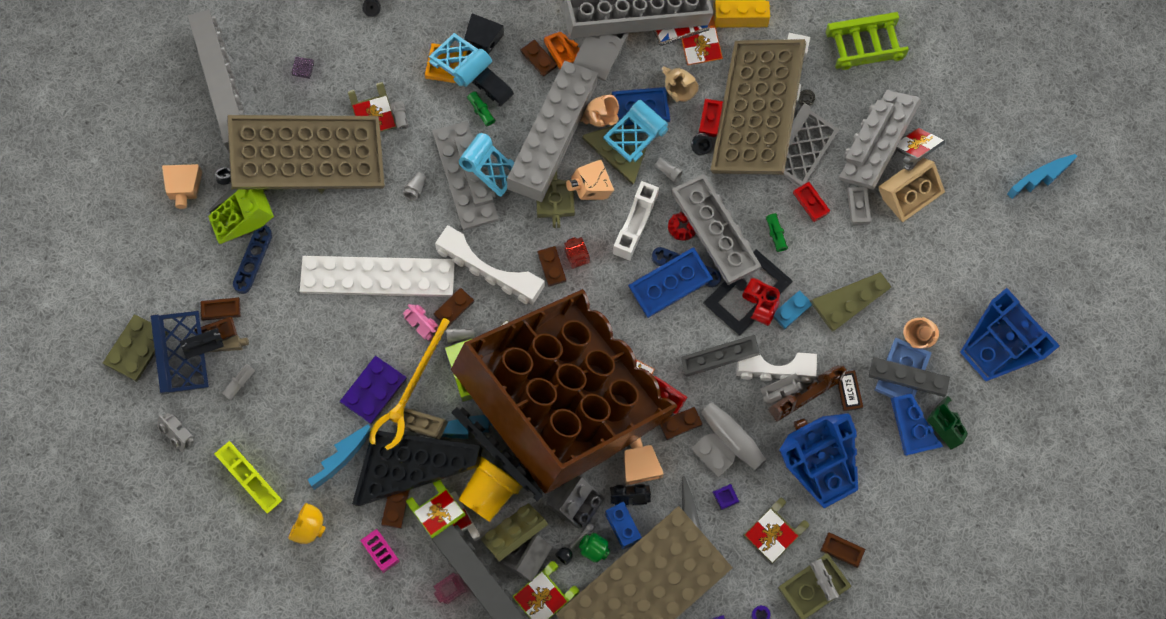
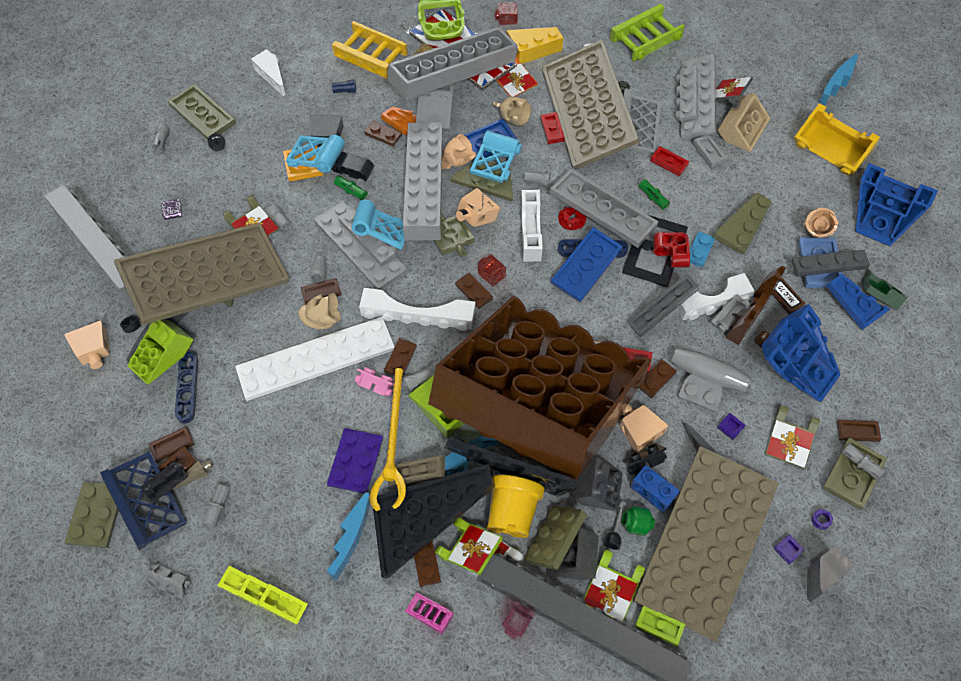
camera: 20 degrees left, 10 degrees down
yellow cylinder [288,503,325,544] -> none
black hat [691,133,713,156] -> none
none -> tan helmet [298,293,341,329]
none -> reddish brown tile [301,278,341,305]
none -> yellow windscreen [794,103,880,176]

